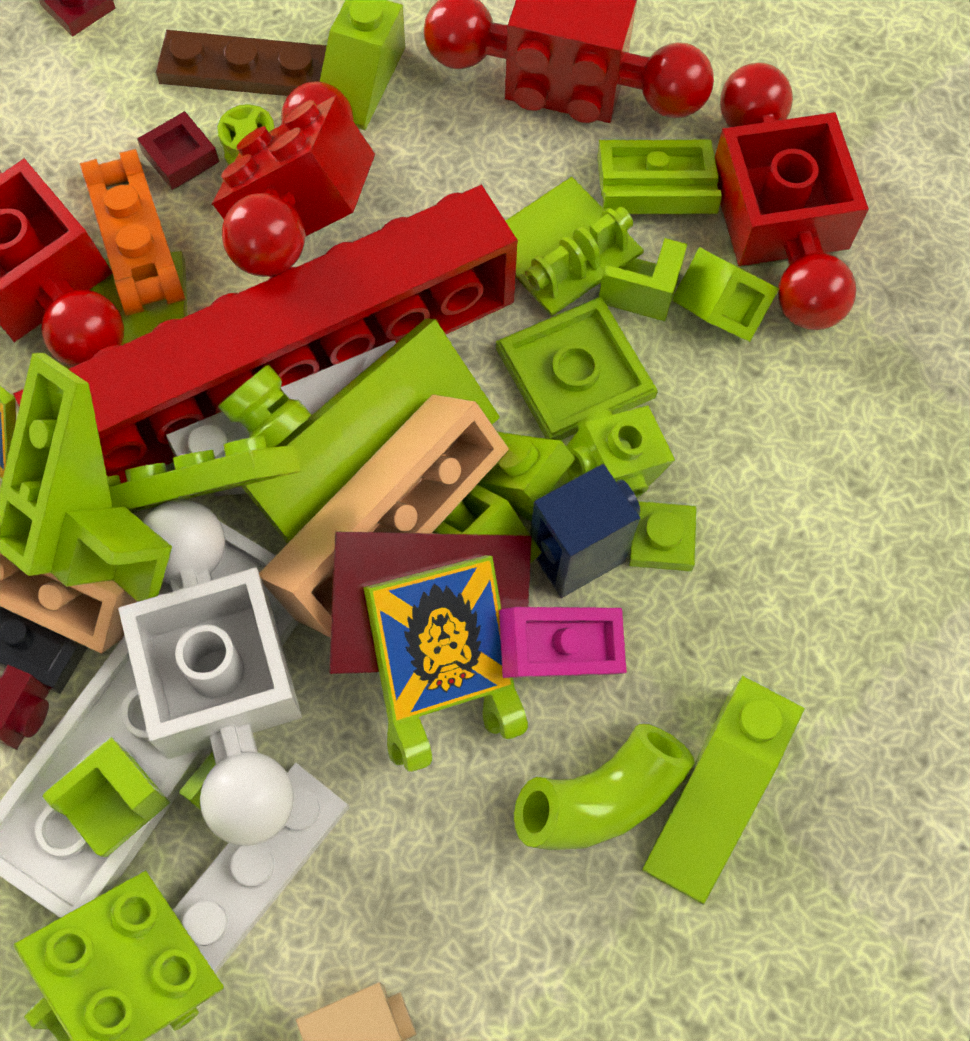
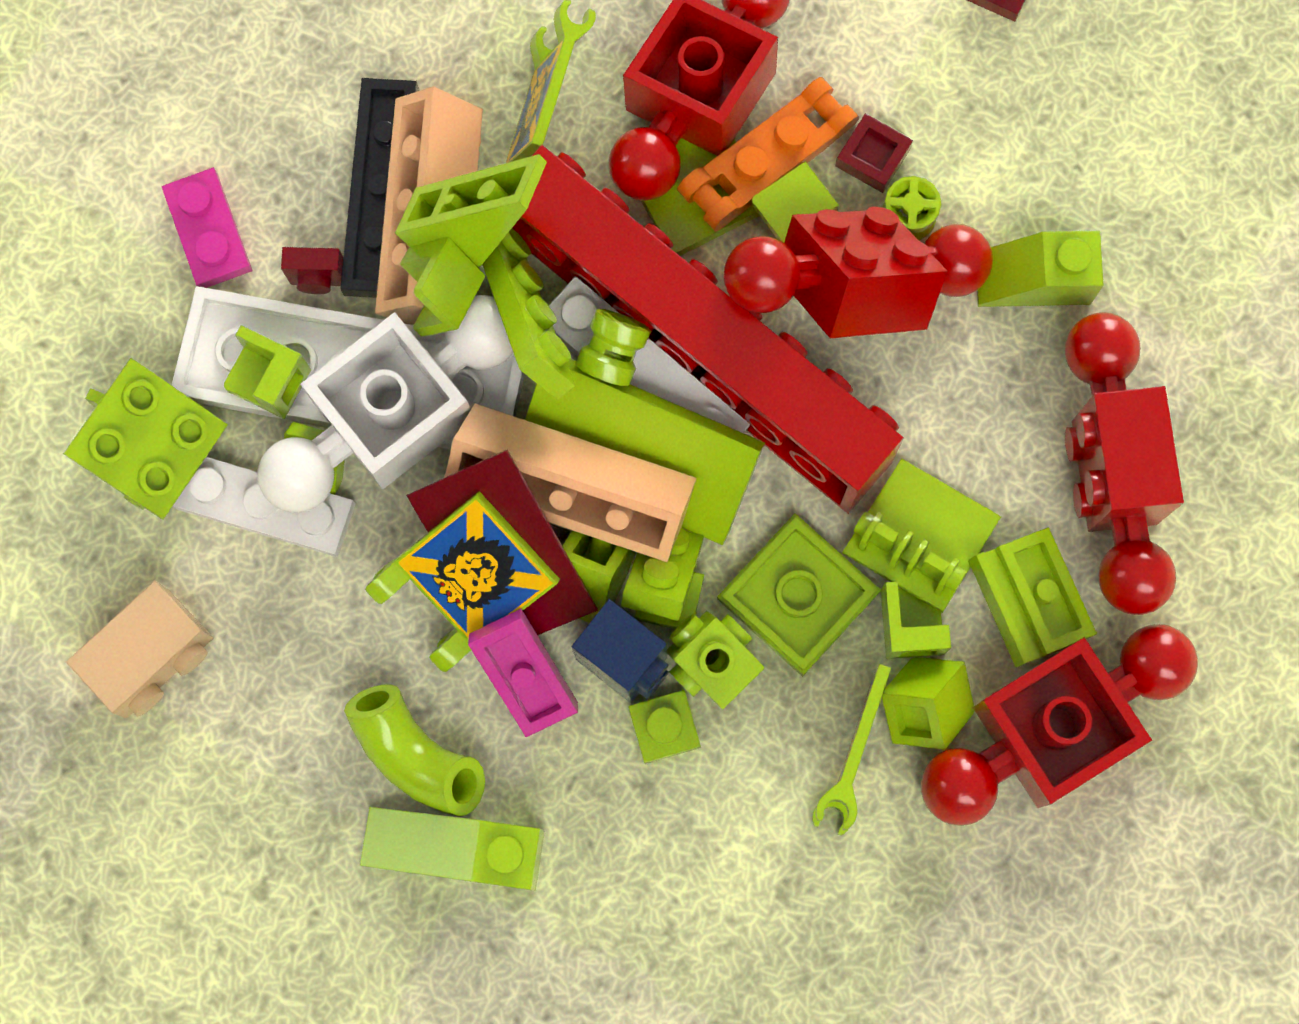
camera: 75 degrees right, 10 degrees up
reddish brown plate [156,29,327,96] -> none
none -> lime panel [752,162,839,243]
none -> lime flag [812,664,891,836]

